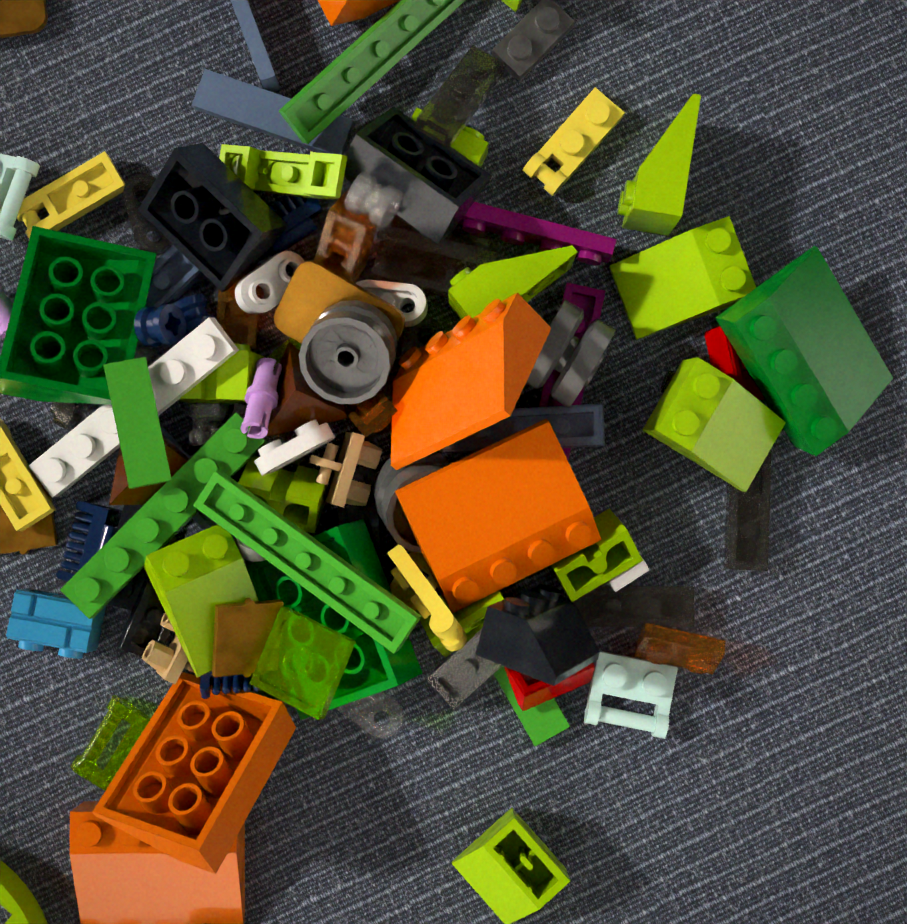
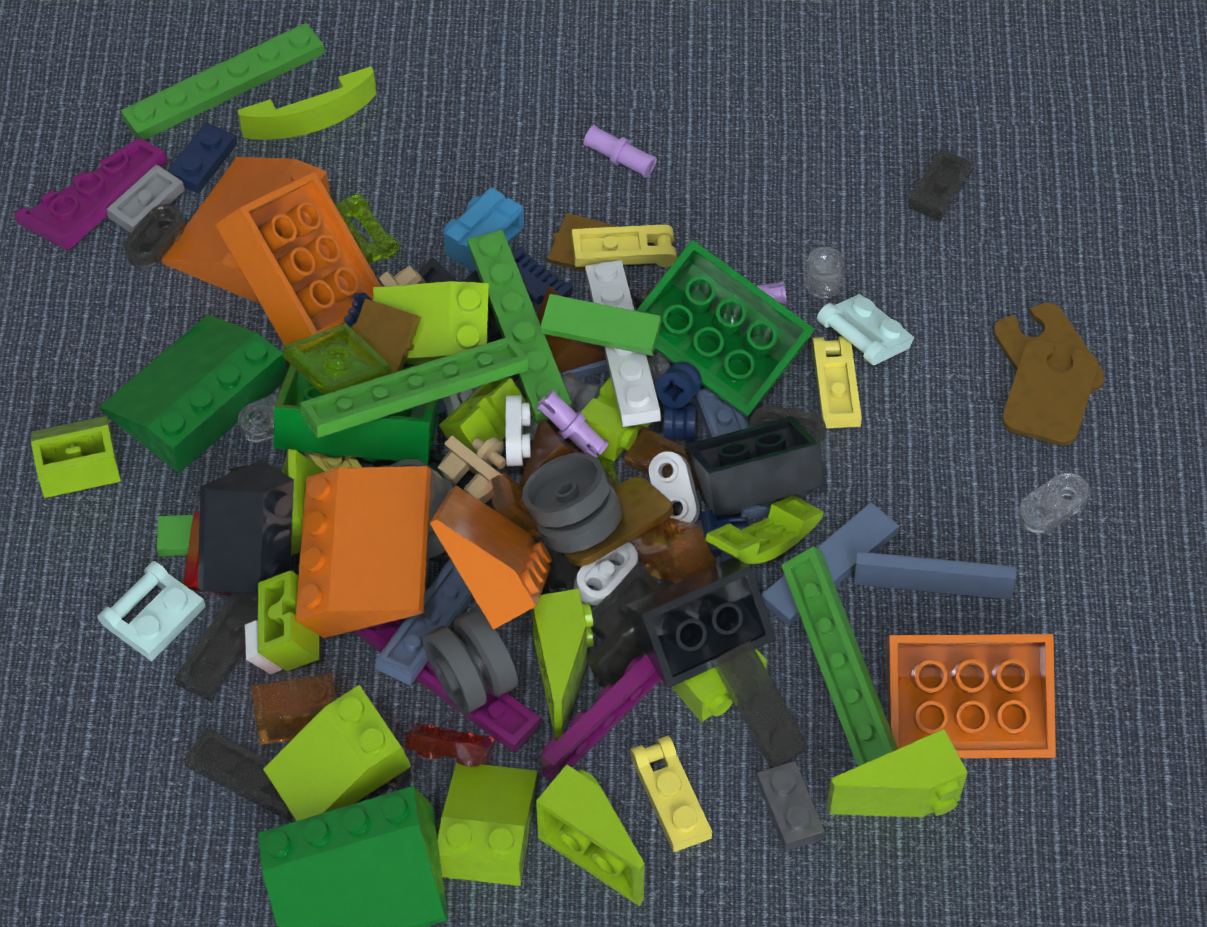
camera: 115 degrees right, 30 degrees down
clear wheel [345,172,402,229] -> none
light yellow plate [387,544,467,652] -> none
clear orange plate [634,623,726,674] -> none
none -> green slope [99,314,287,474]
none -> clear orange brick [251,673,337,745]
none -> clear red plate [405,723,496,767]

